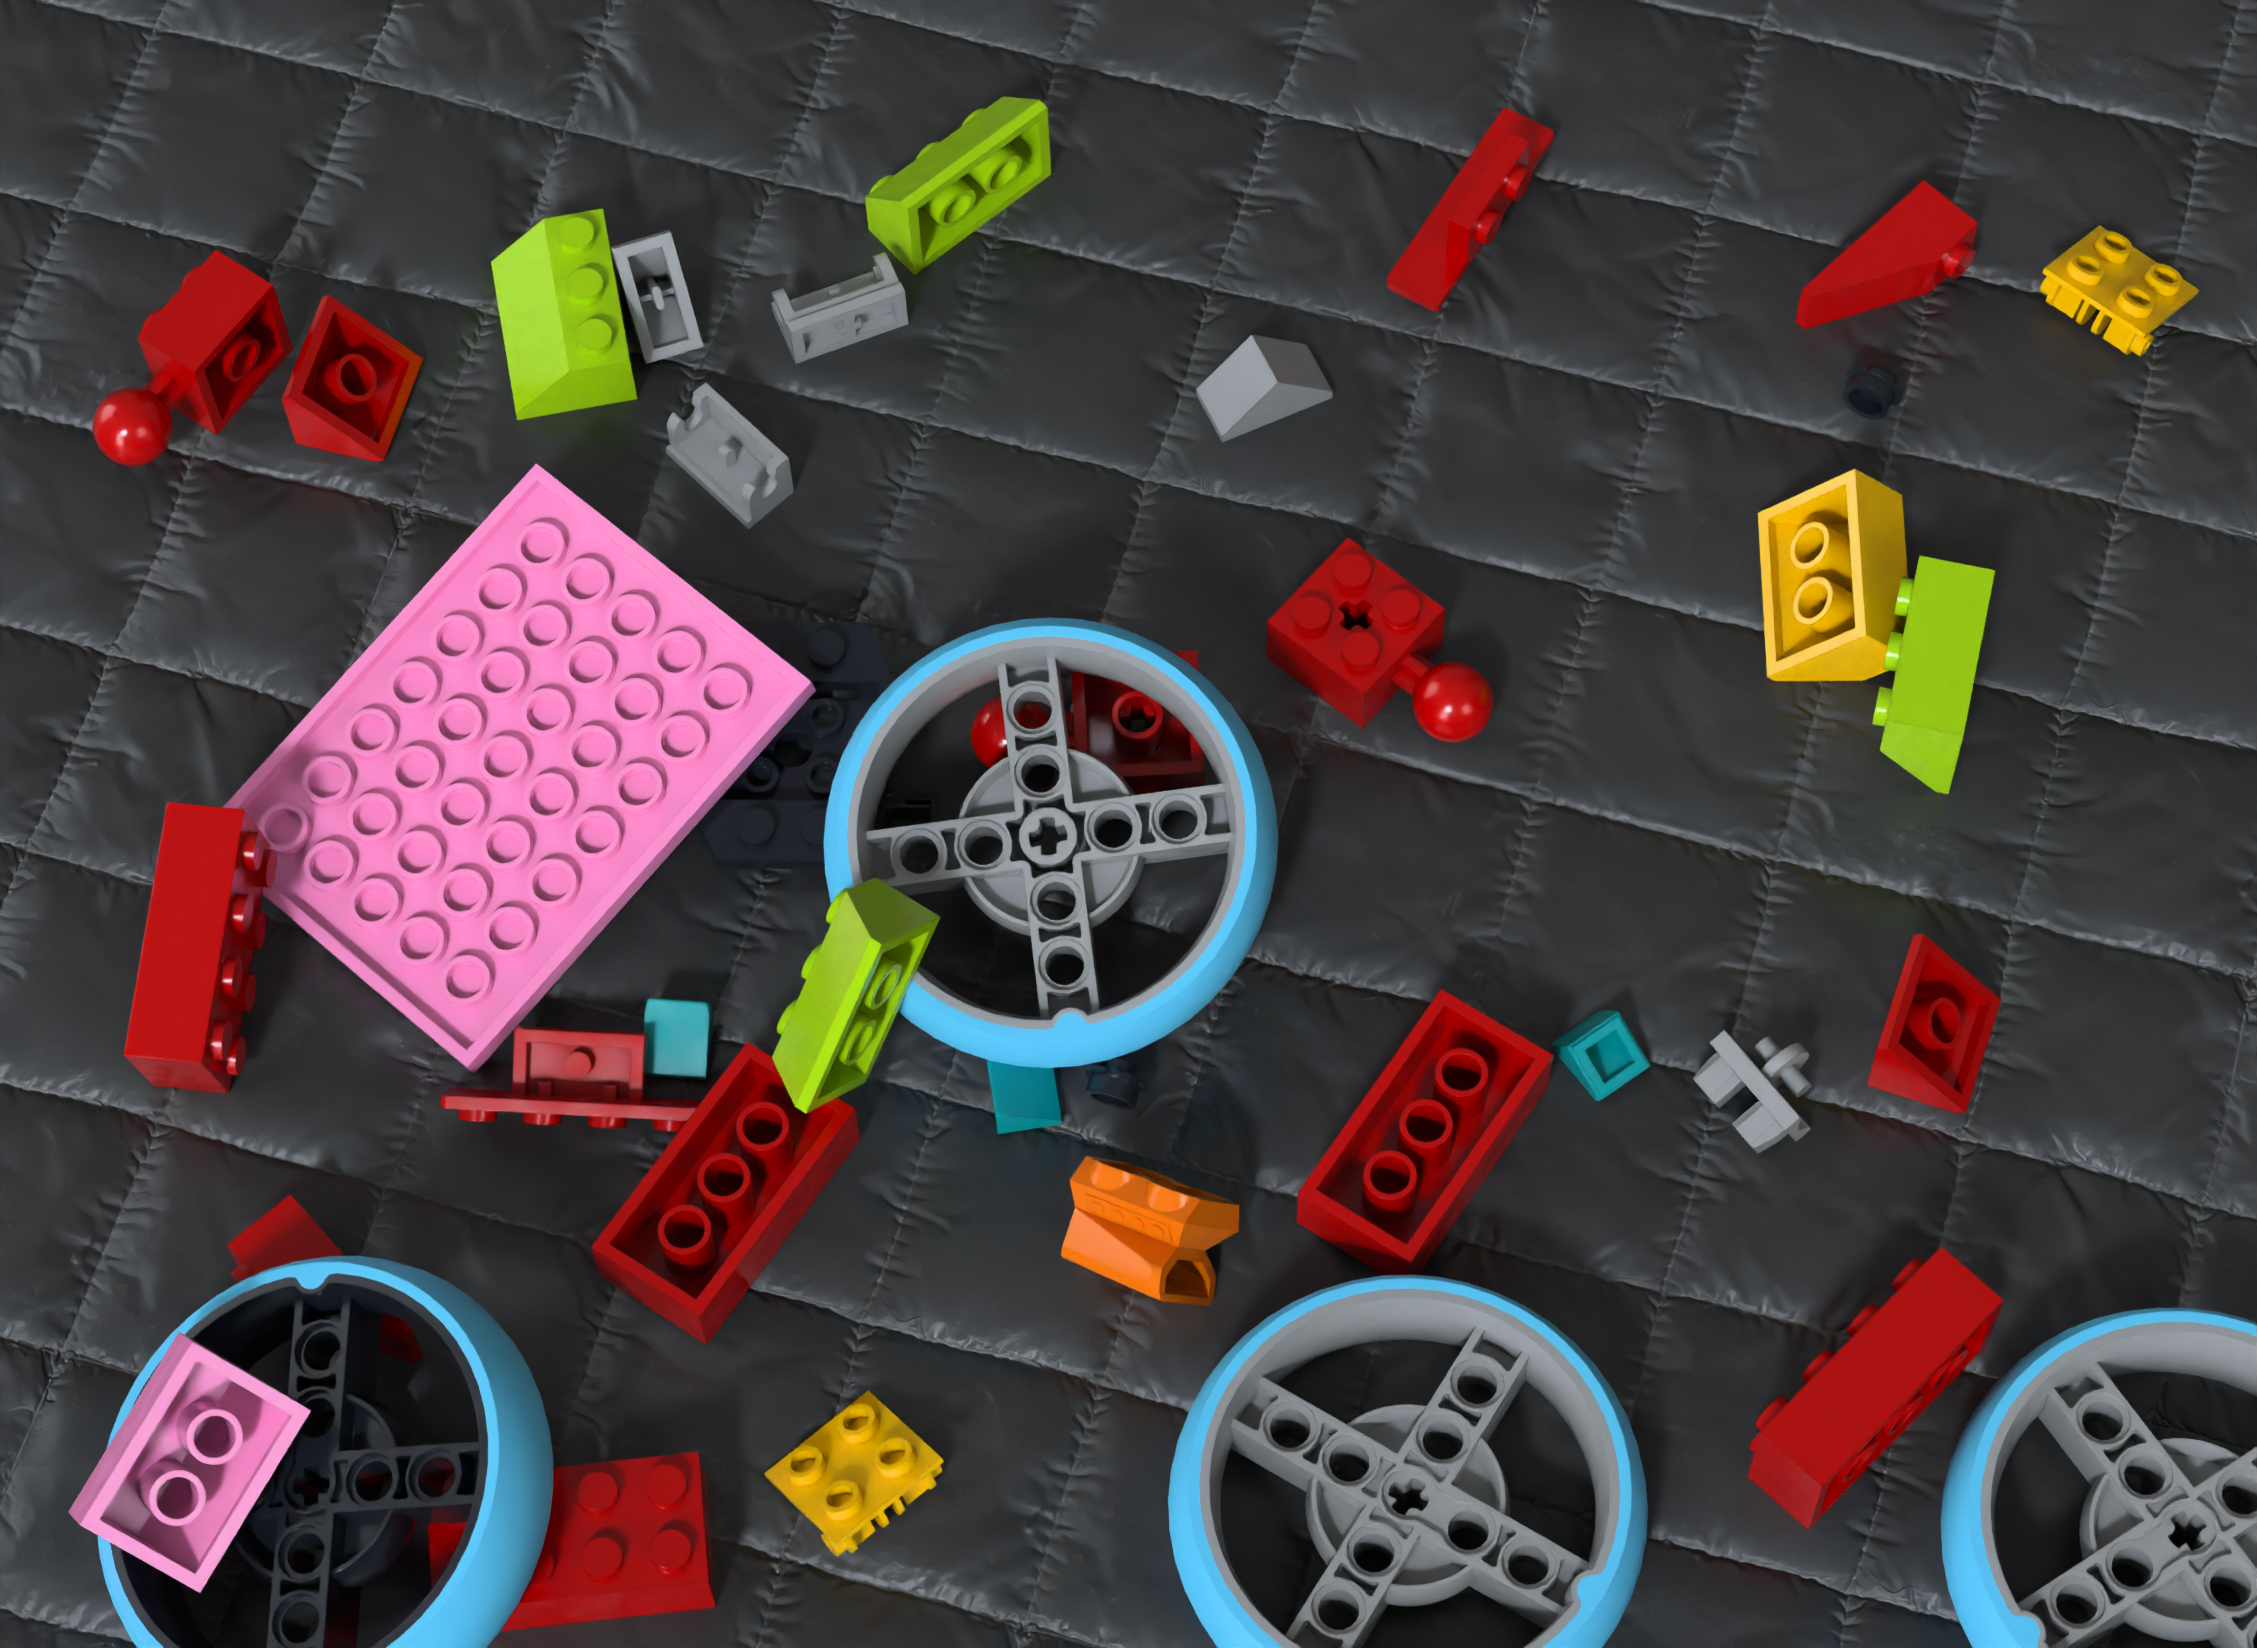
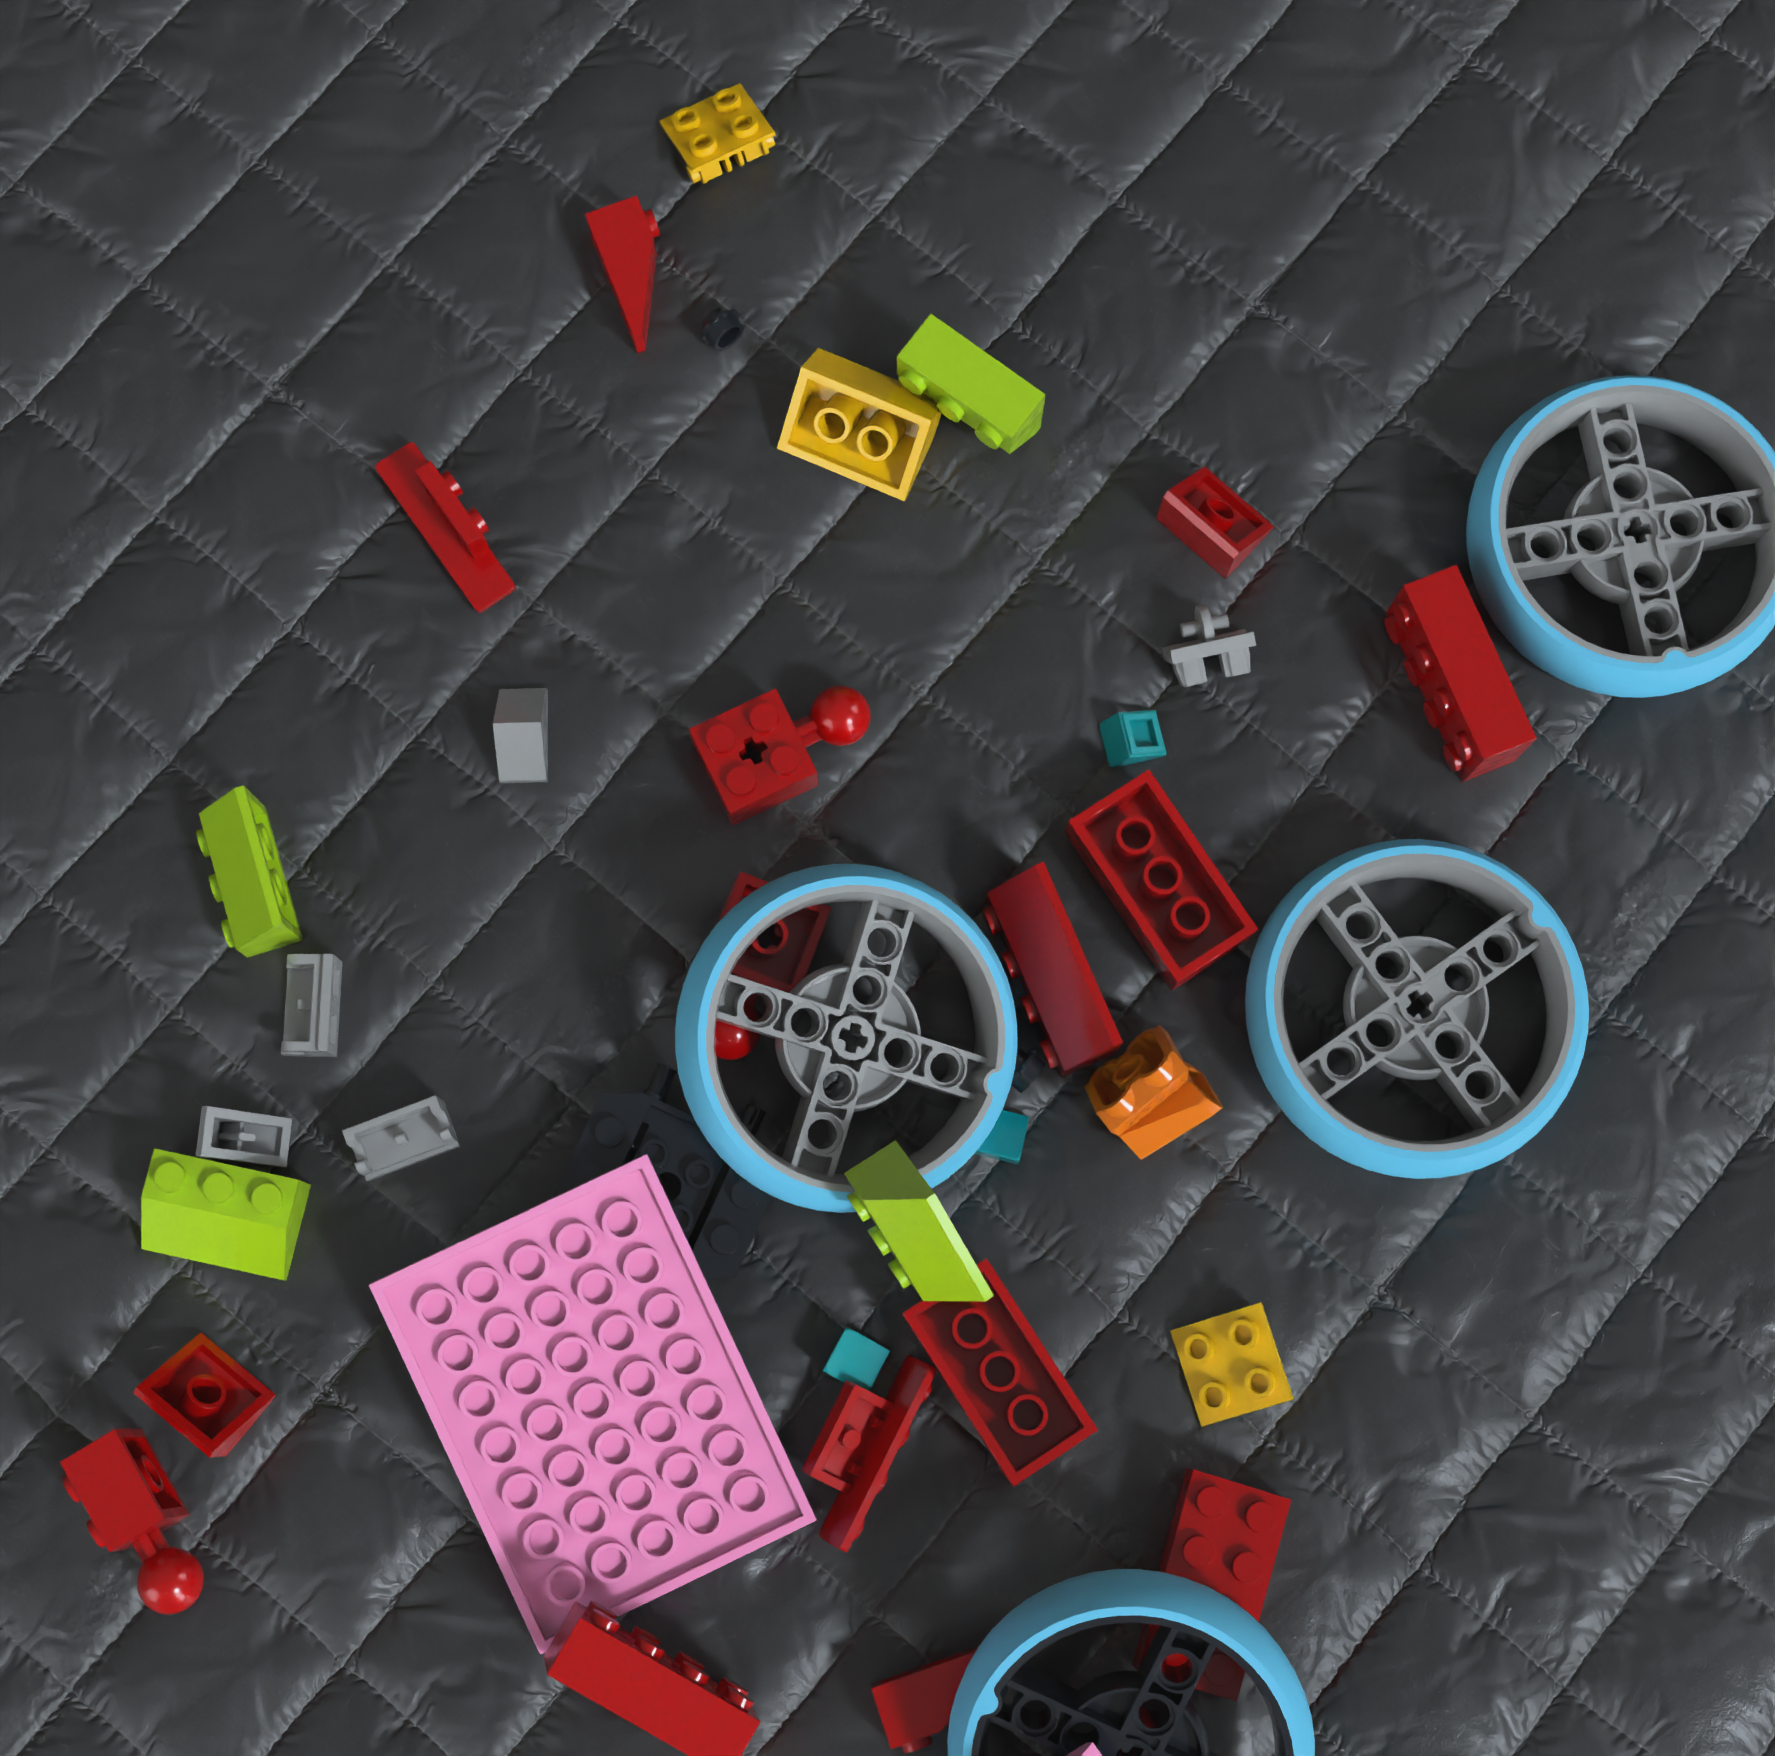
camera: 70 degrees left, 15 degrees up
none -> red slope [981,861,1123,1077]

